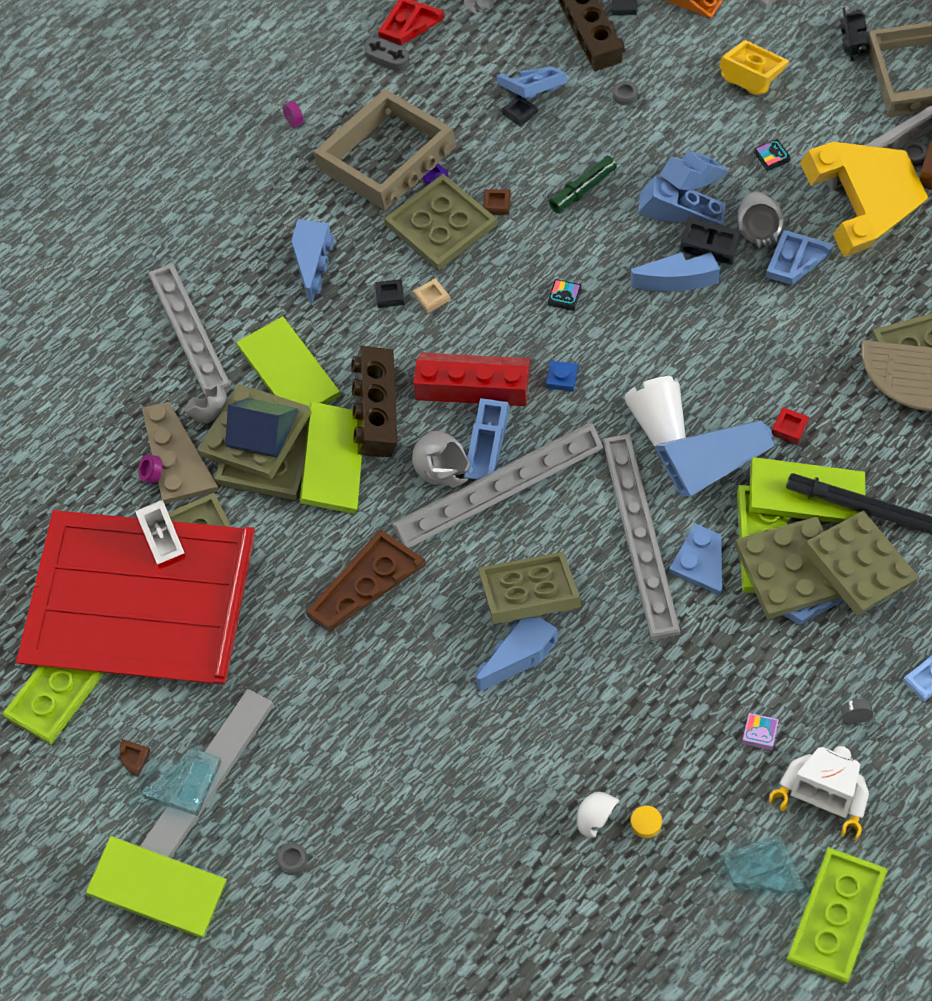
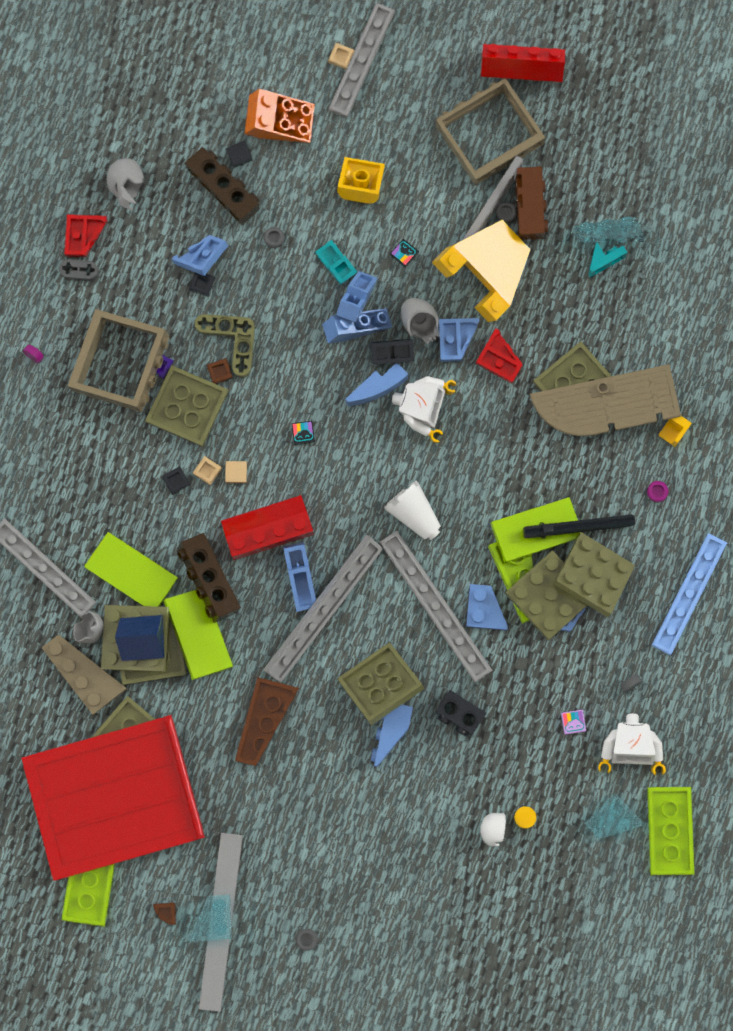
camera: 25 degrees left, 20 degrees up
lime tile [86,836,227,939] -> none
white slope [135,500,184,564] -> none
magenta tile [138,454,163,484] -> none
medium blue slope [291,219,334,302] -> none
light grey helmet [412,431,470,488] -> none
blue plate [546,361,578,392] -> none
dark green pin [549,155,617,214] -> none
medium blue slope [654,421,775,496] -> none
red plate [772,407,809,445] -> none
black hinge [839,7,870,61] -> none
none -> olive beam [195,314,255,378]
none -> tan tile [225,461,247,483]
none -> teal slope [314,240,357,285]
none -> white torso [392,376,456,443]
none -> black brick [436,690,486,737]
none -> red wing [476,328,523,384]

